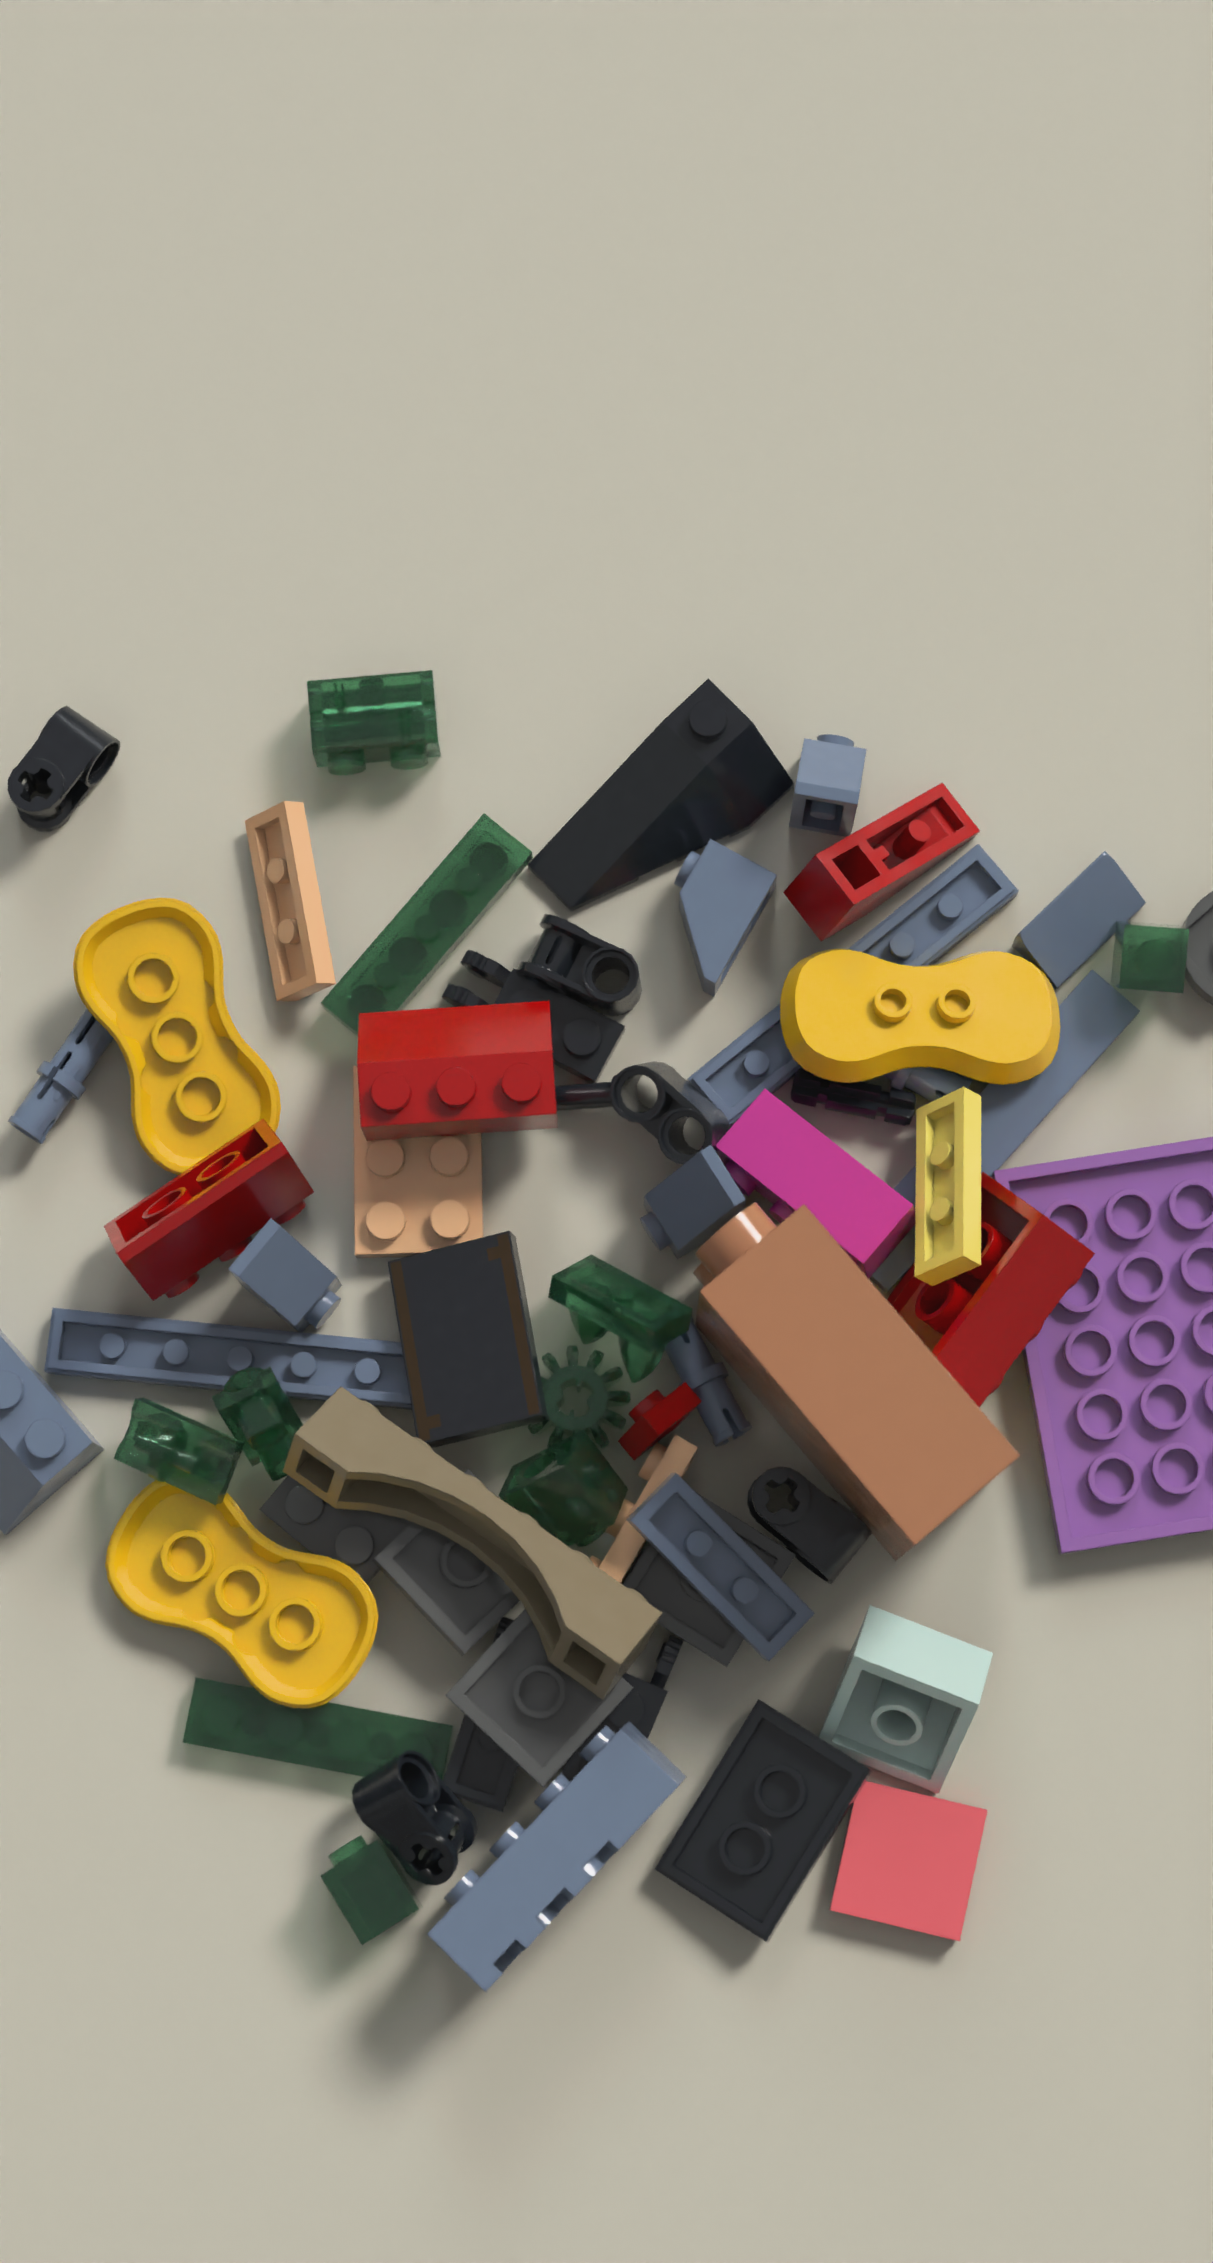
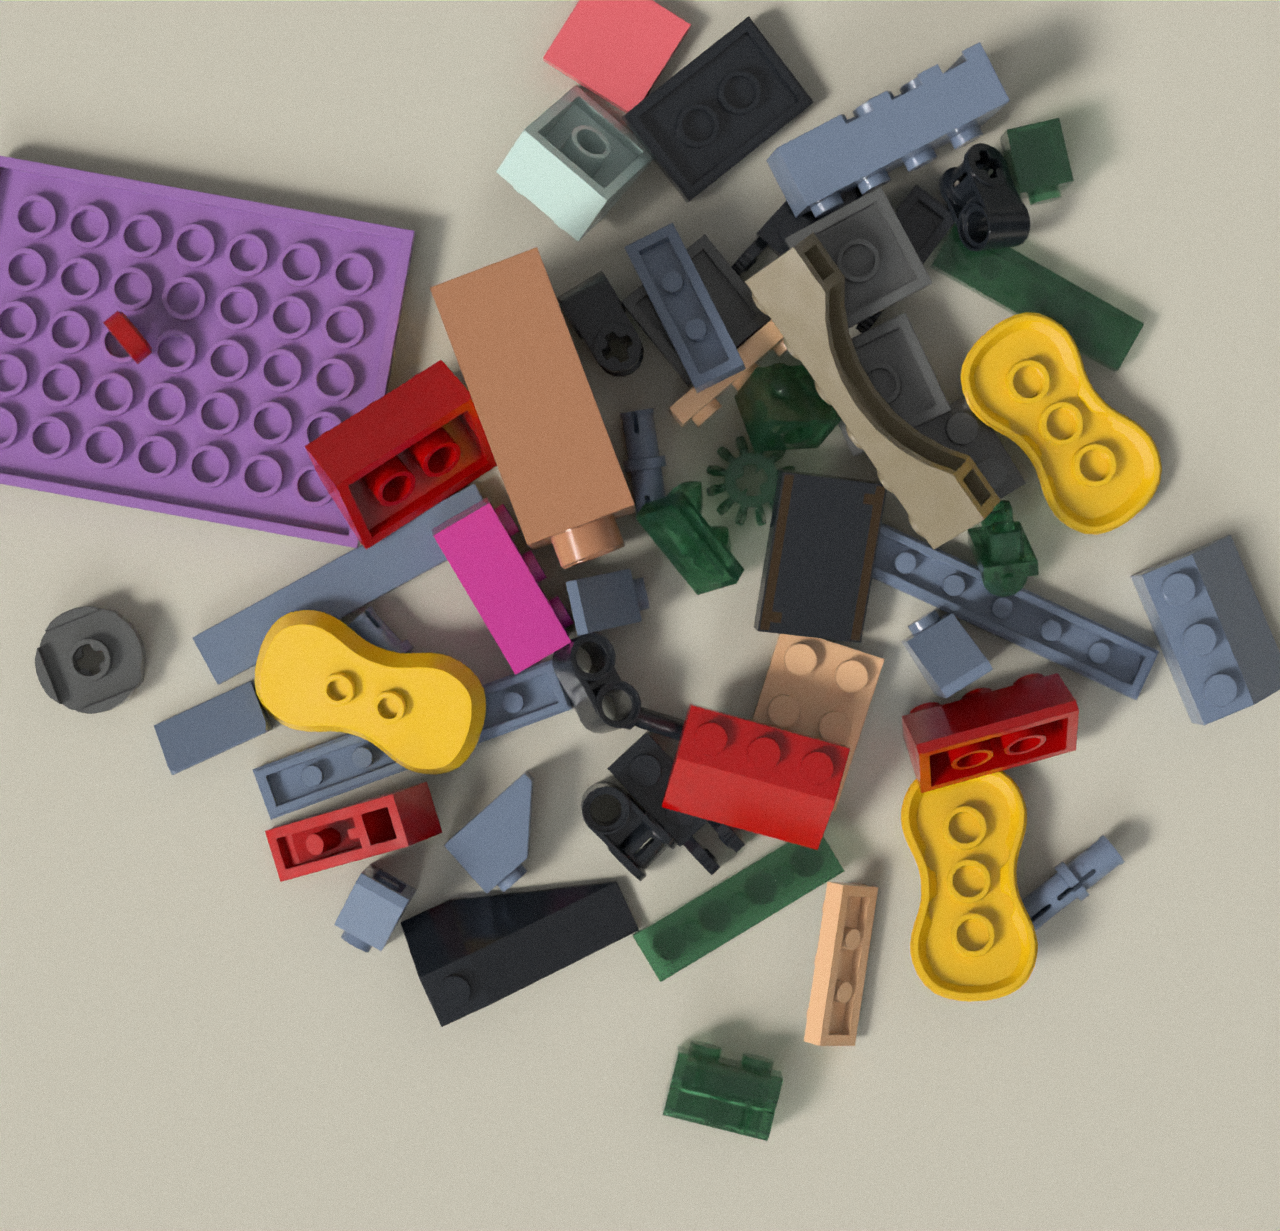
camera: 165 degrees left, 10 degrees up
black piece [7,706,120,832] -> none
clear green hips [114,1397,244,1505] -> none
red plate [618,1382,702,1461] -> none
black axle [790,1069,916,1126] -> none
light yellow plate [915,1086,981,1286] -> none
clear green brick [1111,921,1189,993] -> none

